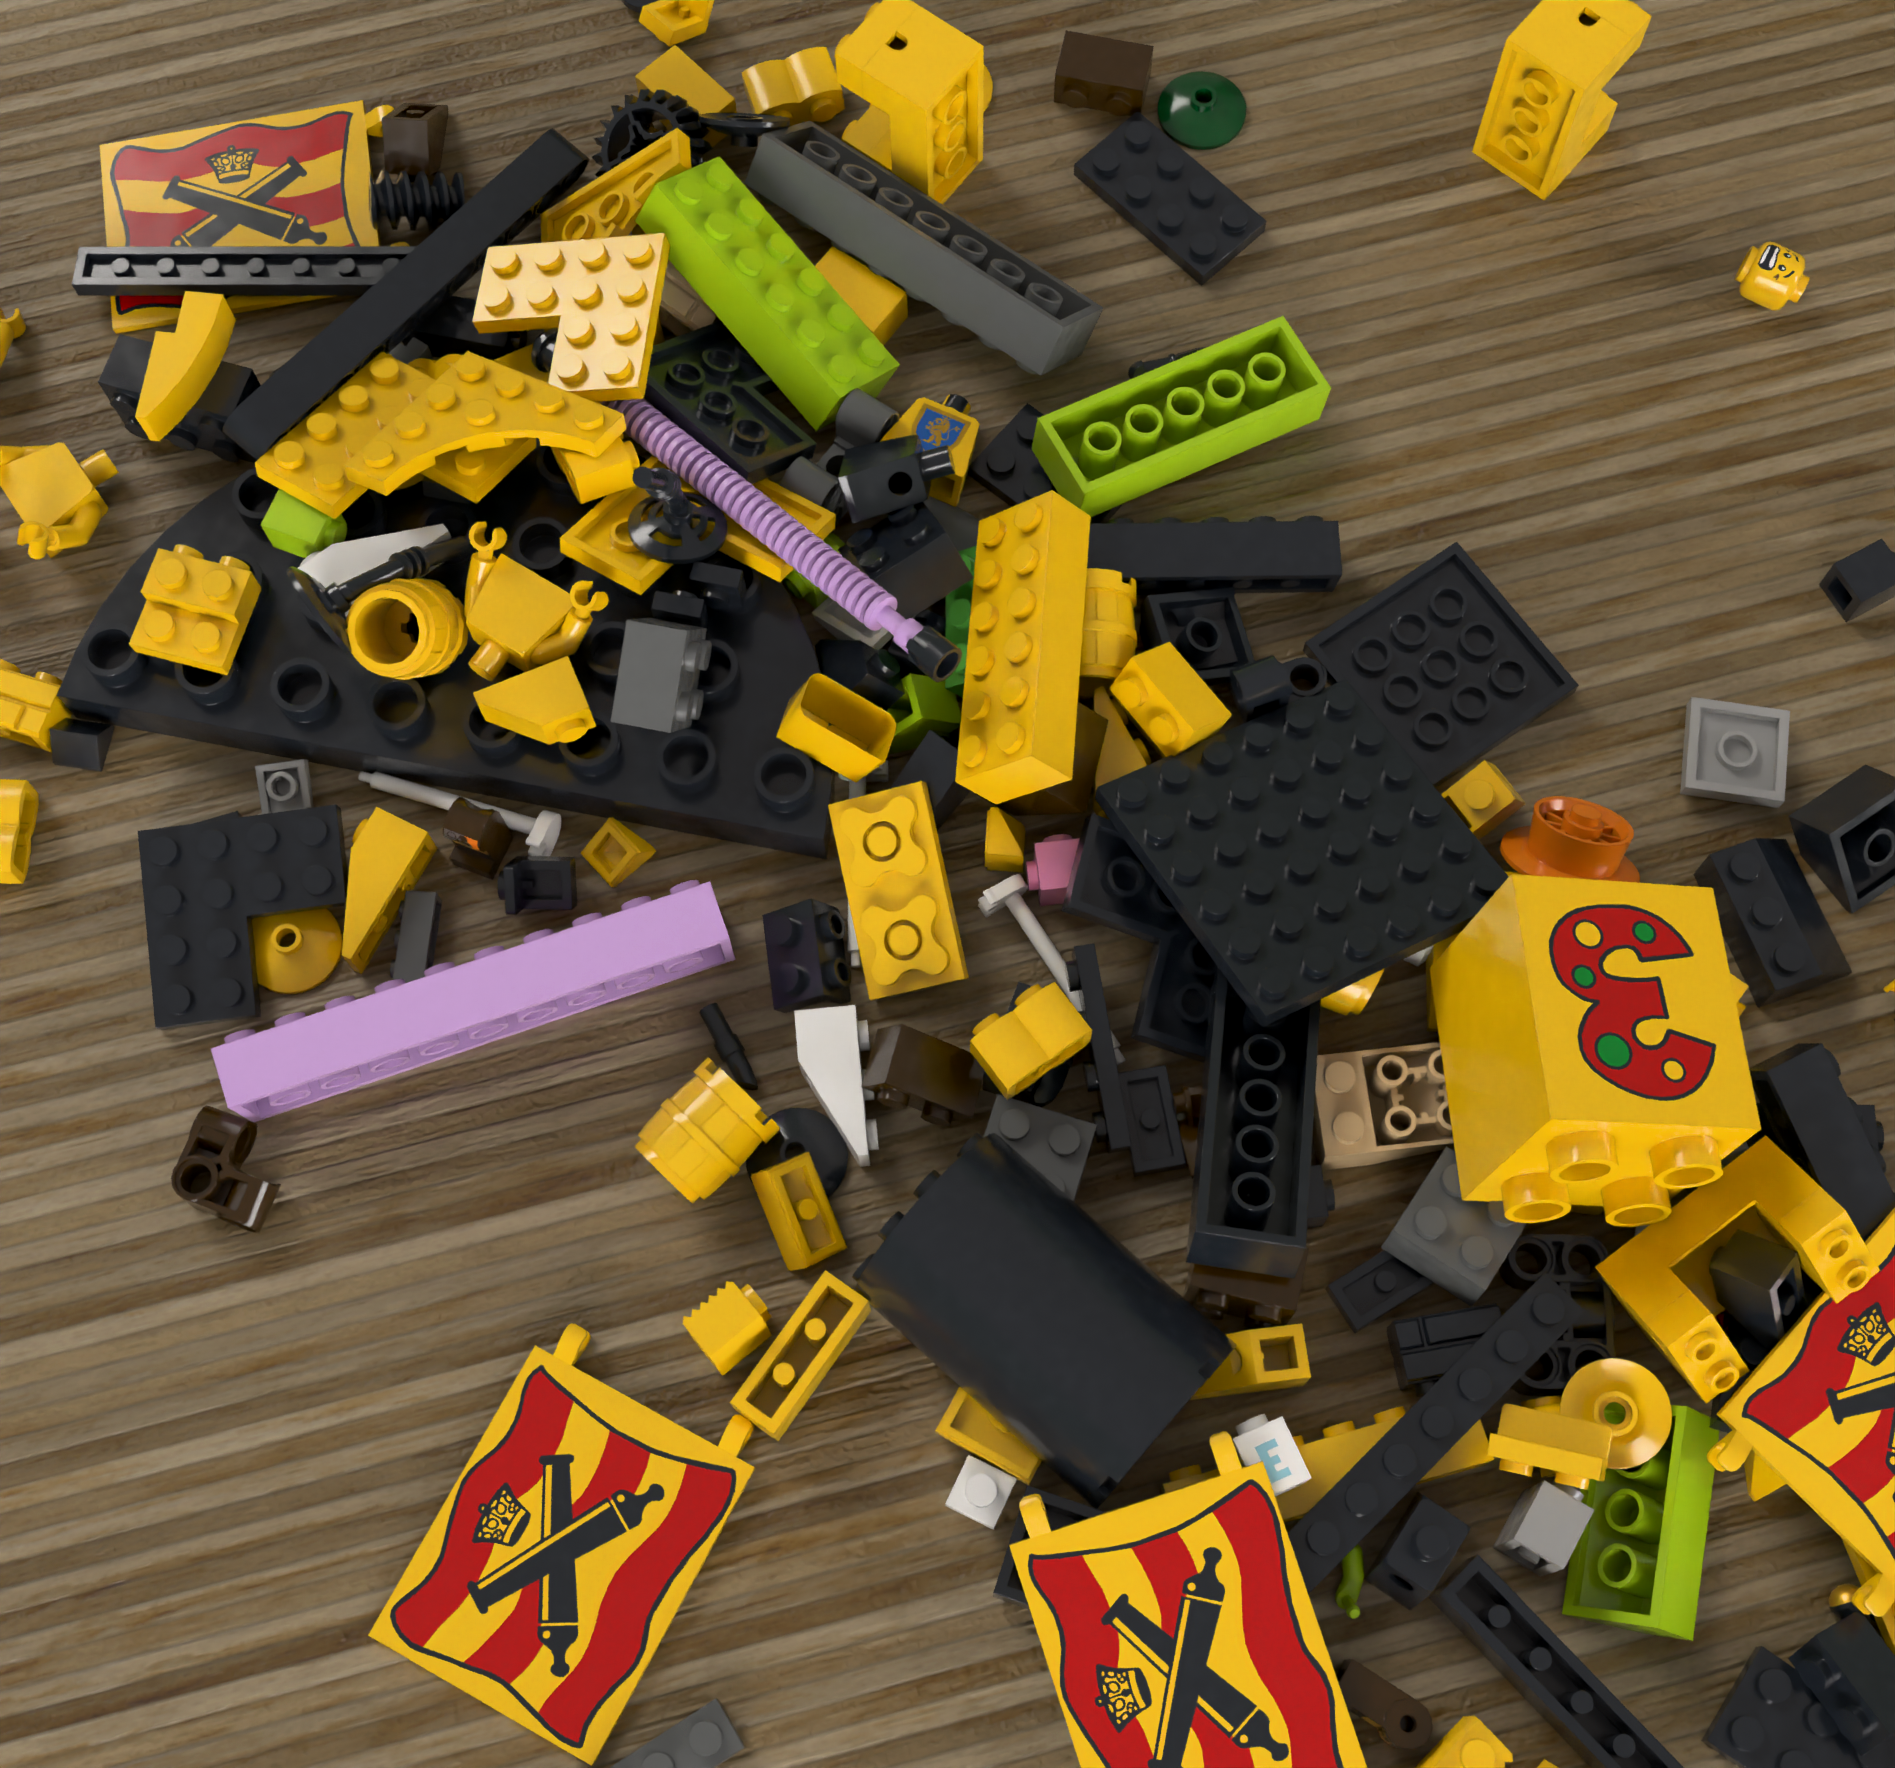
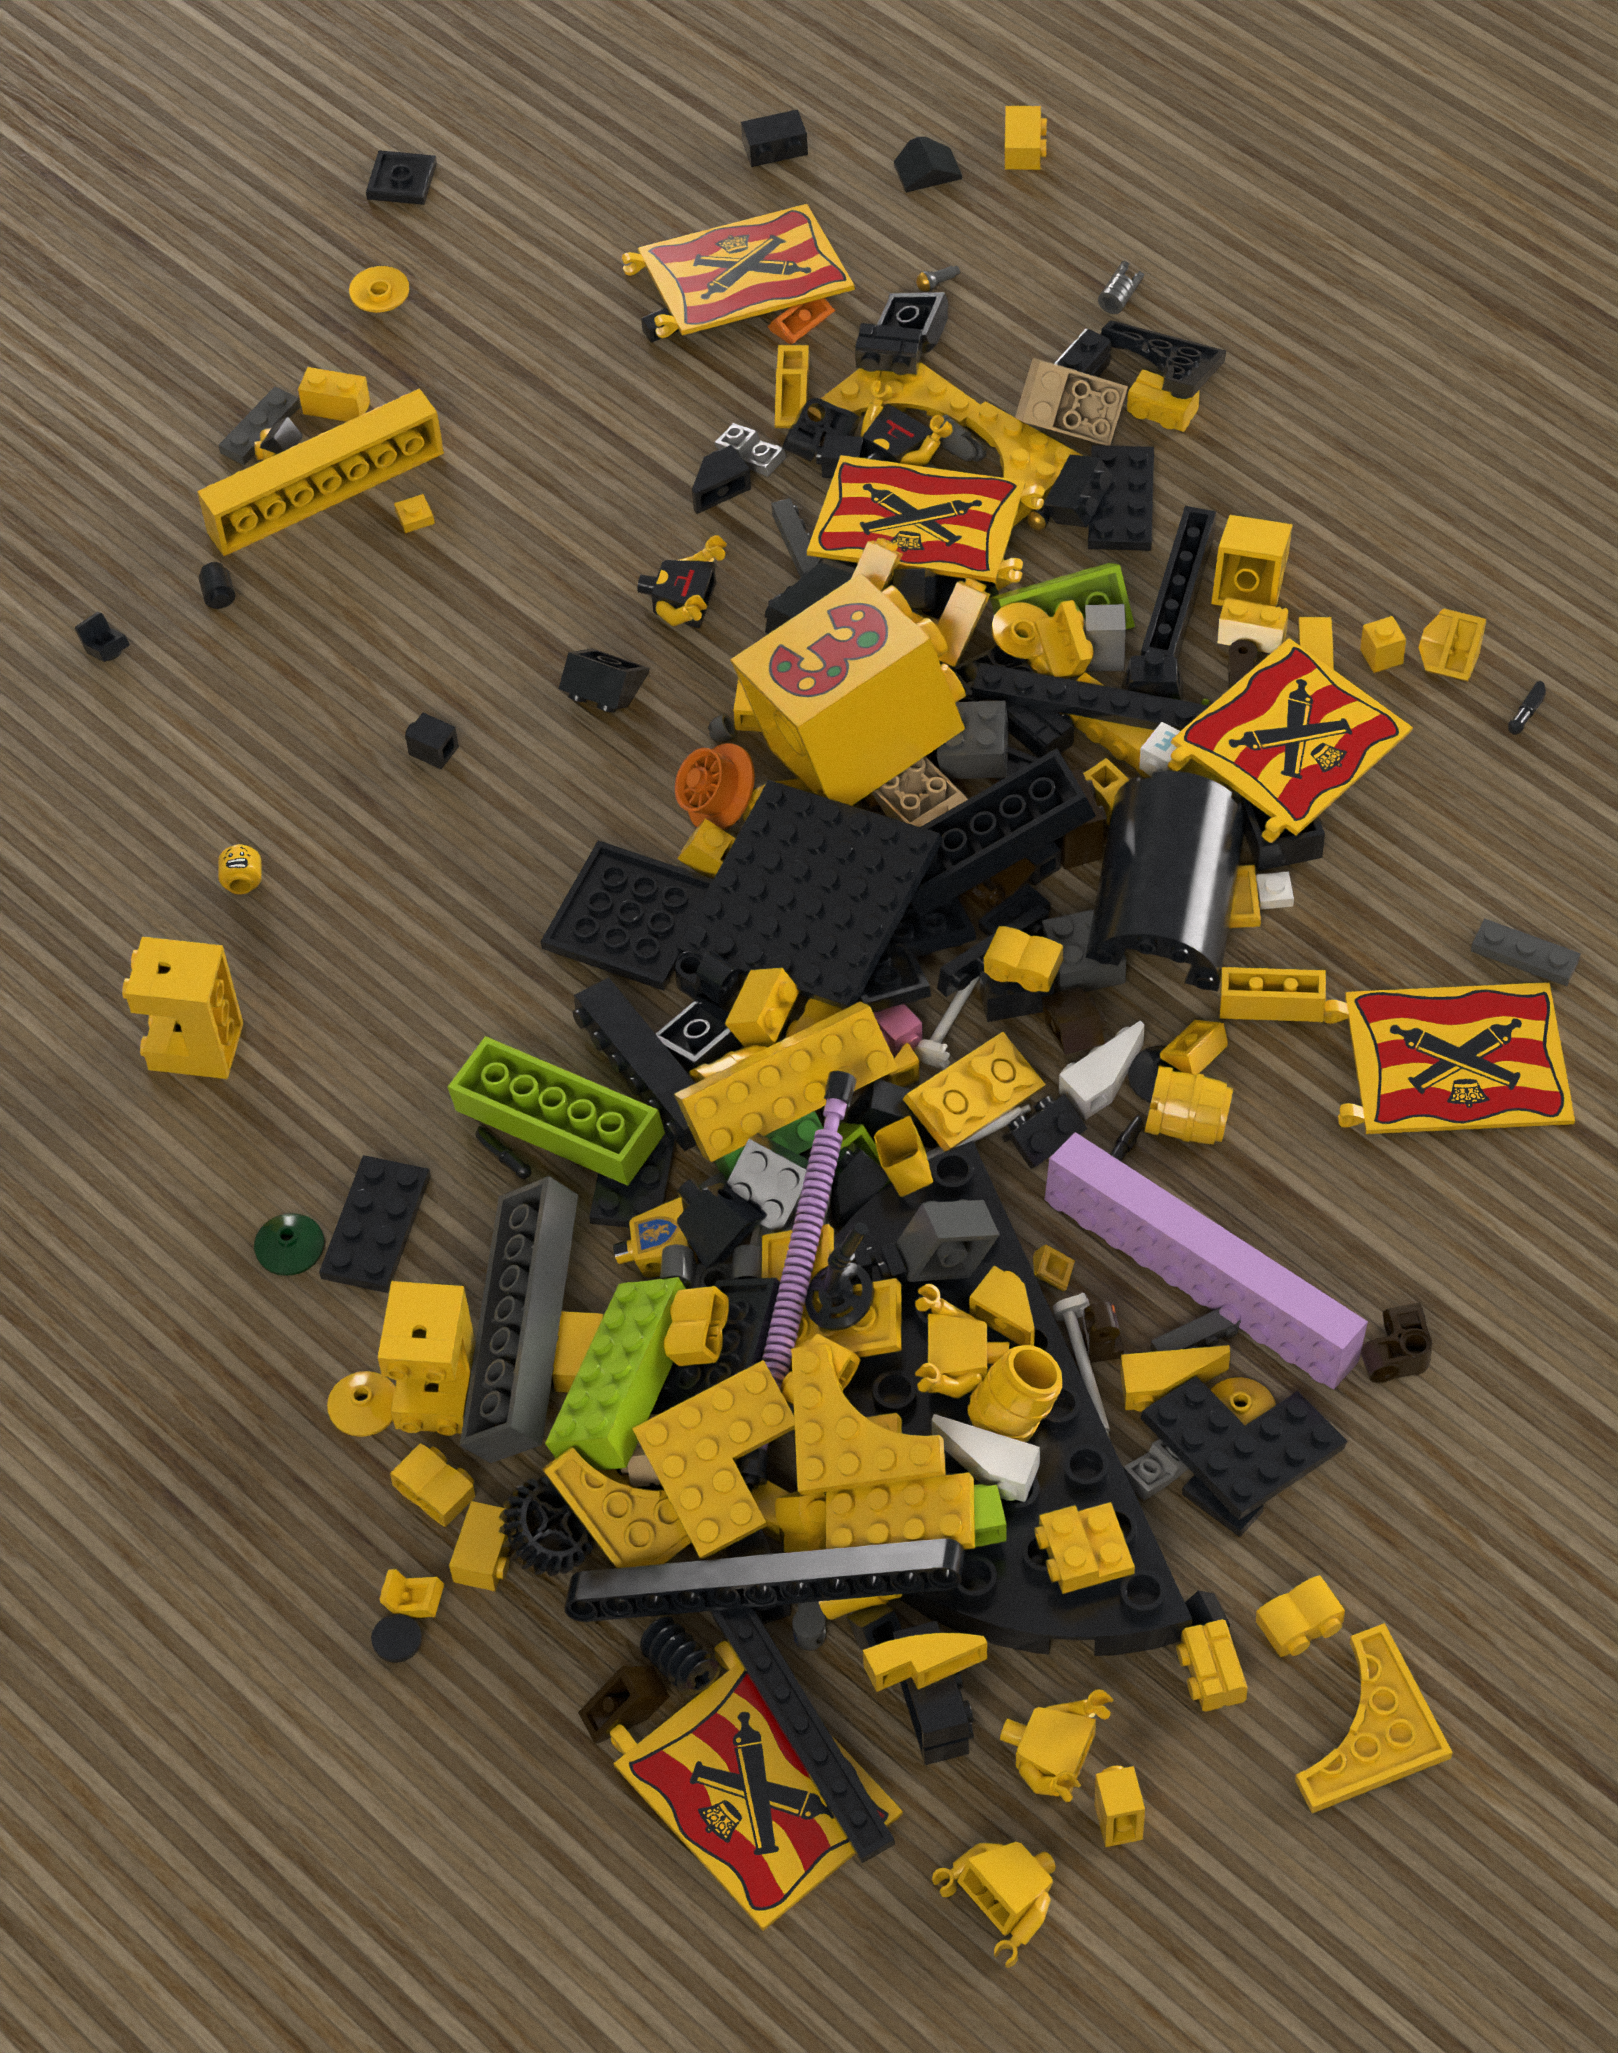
camera: 120 degrees left, 15 degrees down
black dish [286,535,469,654] -> none
black bracket [497,856,577,915] -> none
yellow brick [683,1281,772,1376] -> none
black dish [699,113,790,147] -> none
dark brown brick [1054,30,1154,116] -> none
light grey plate [1680,697,1790,808] -> none
black slope [1693,838,1852,1008] -> none
none -> yellow brick [664,1286,729,1366]

